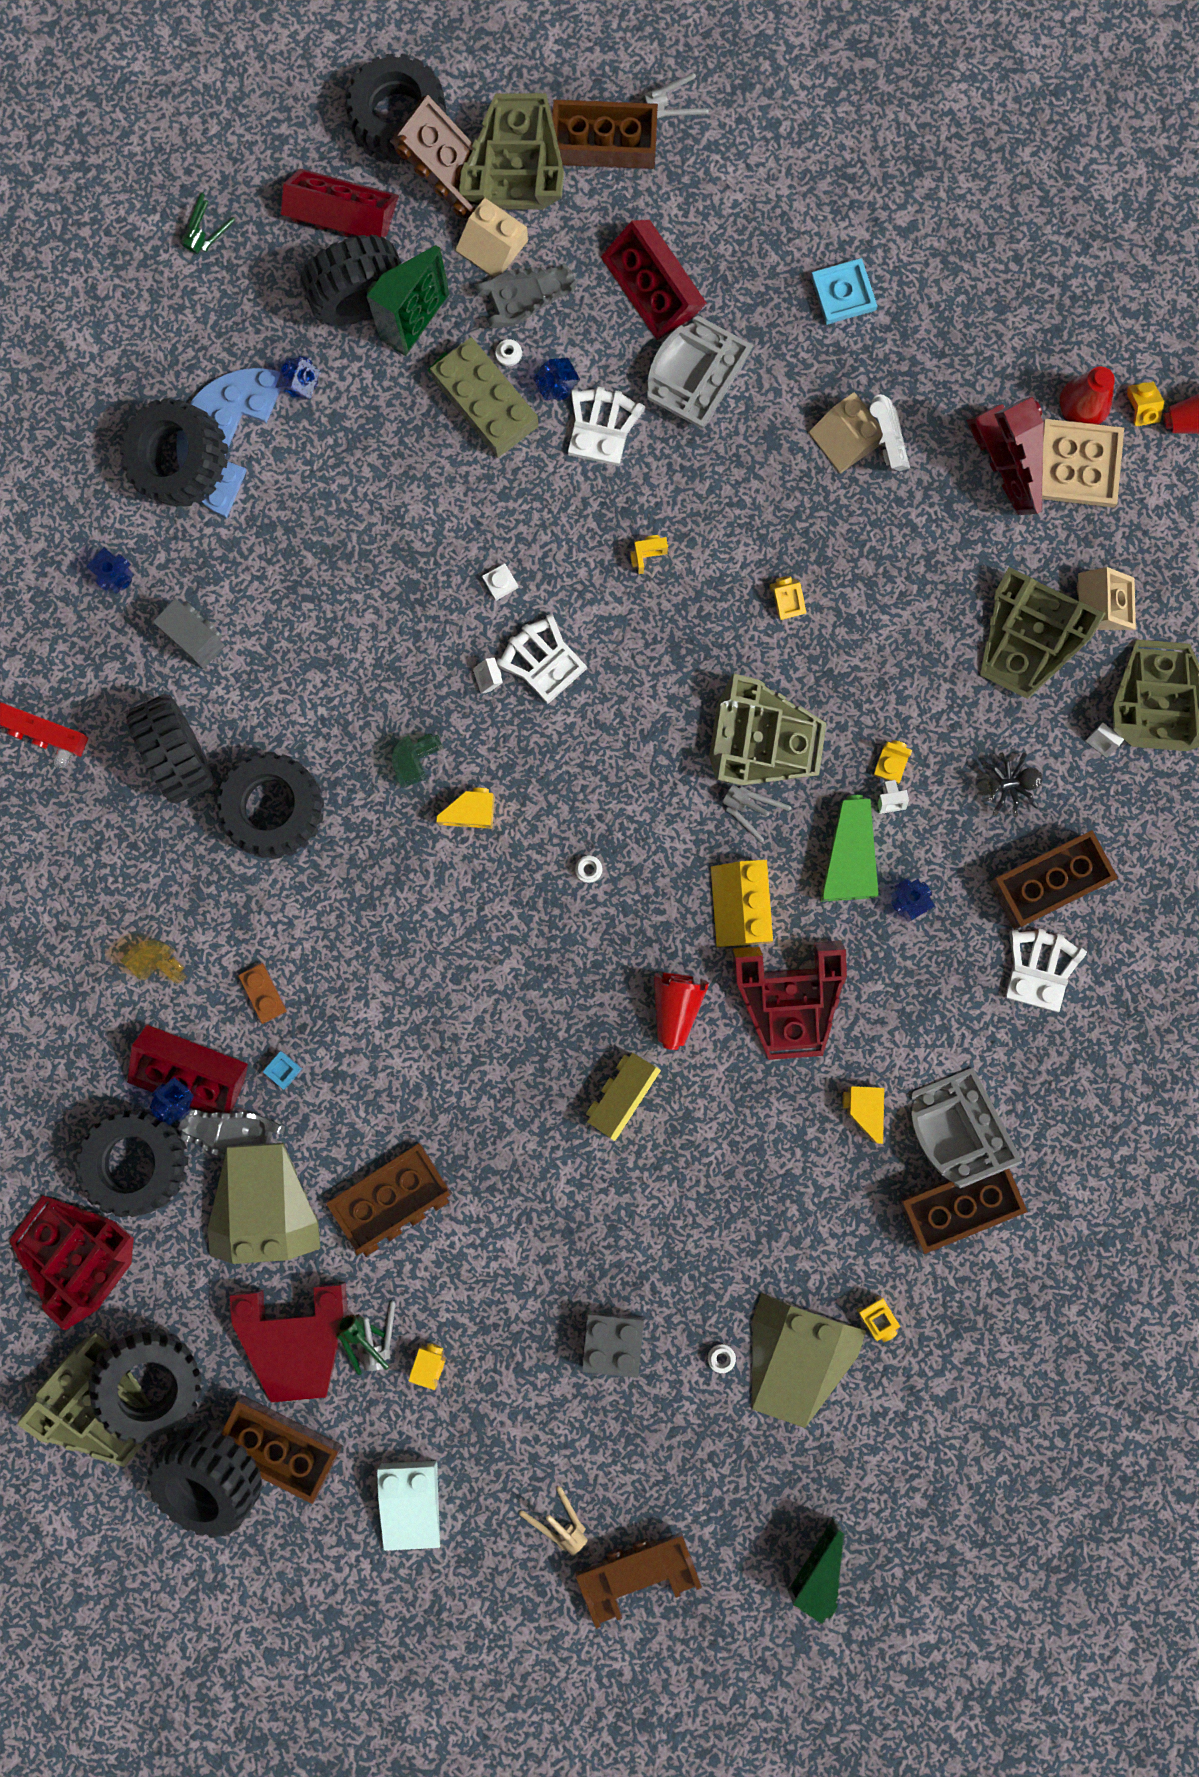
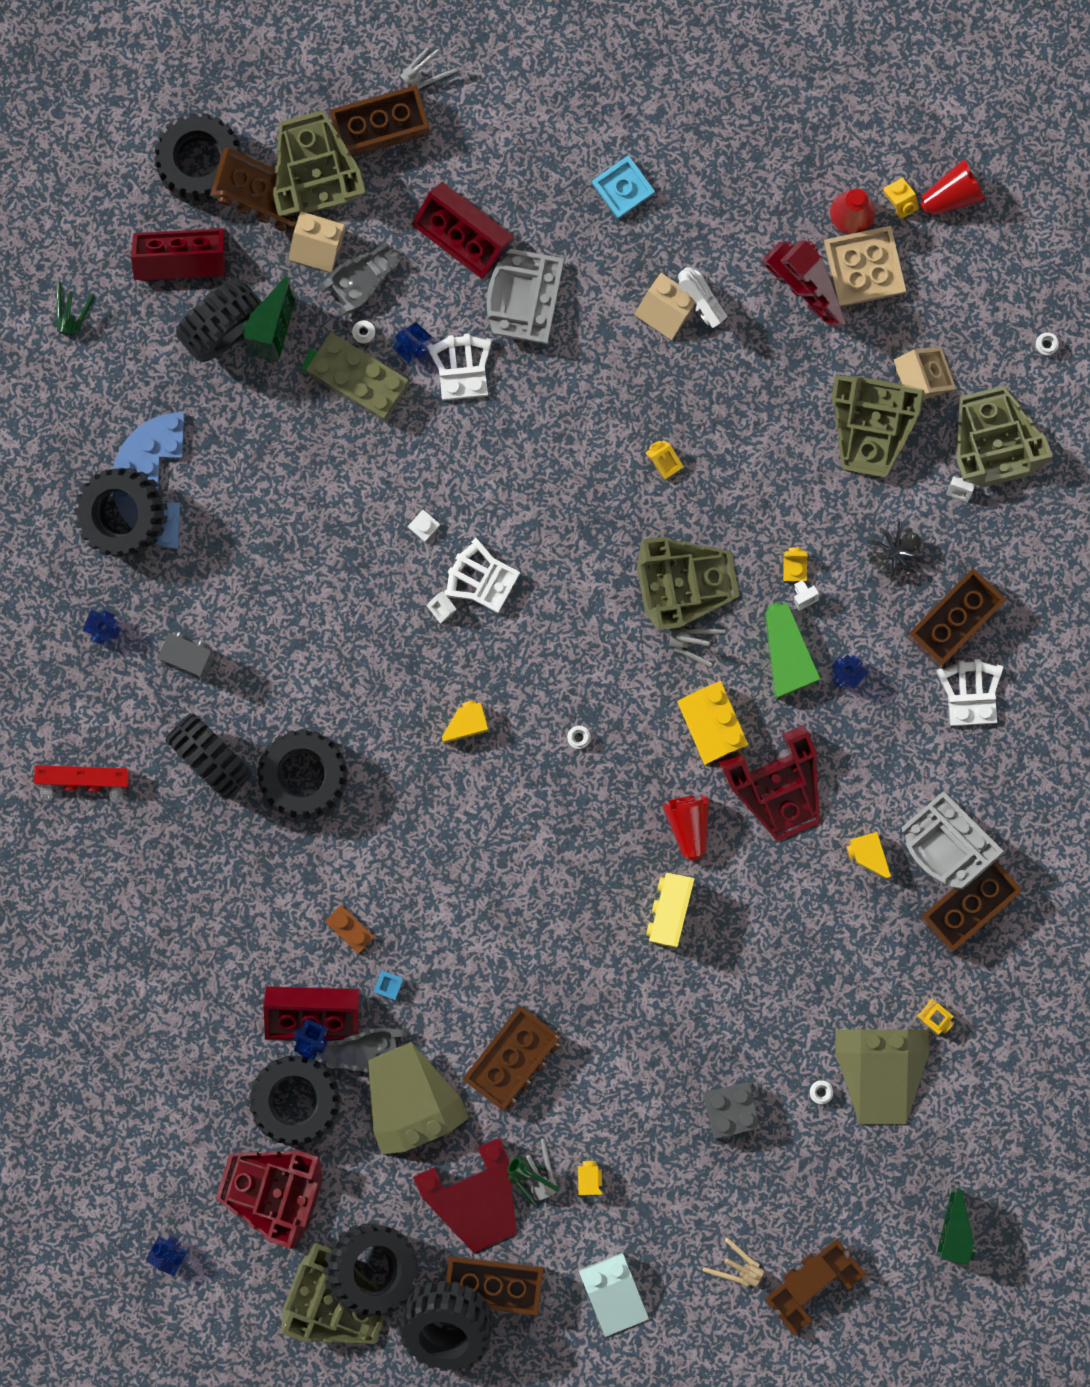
camera: 20 degrees left, 0 degrees up
clear yellow brick [120,940,187,984] -> none
clear blue brick [275,356,321,400] -> none
clear green brick [392,734,444,788] -> none
yellow bracket [630,535,668,574] -> none

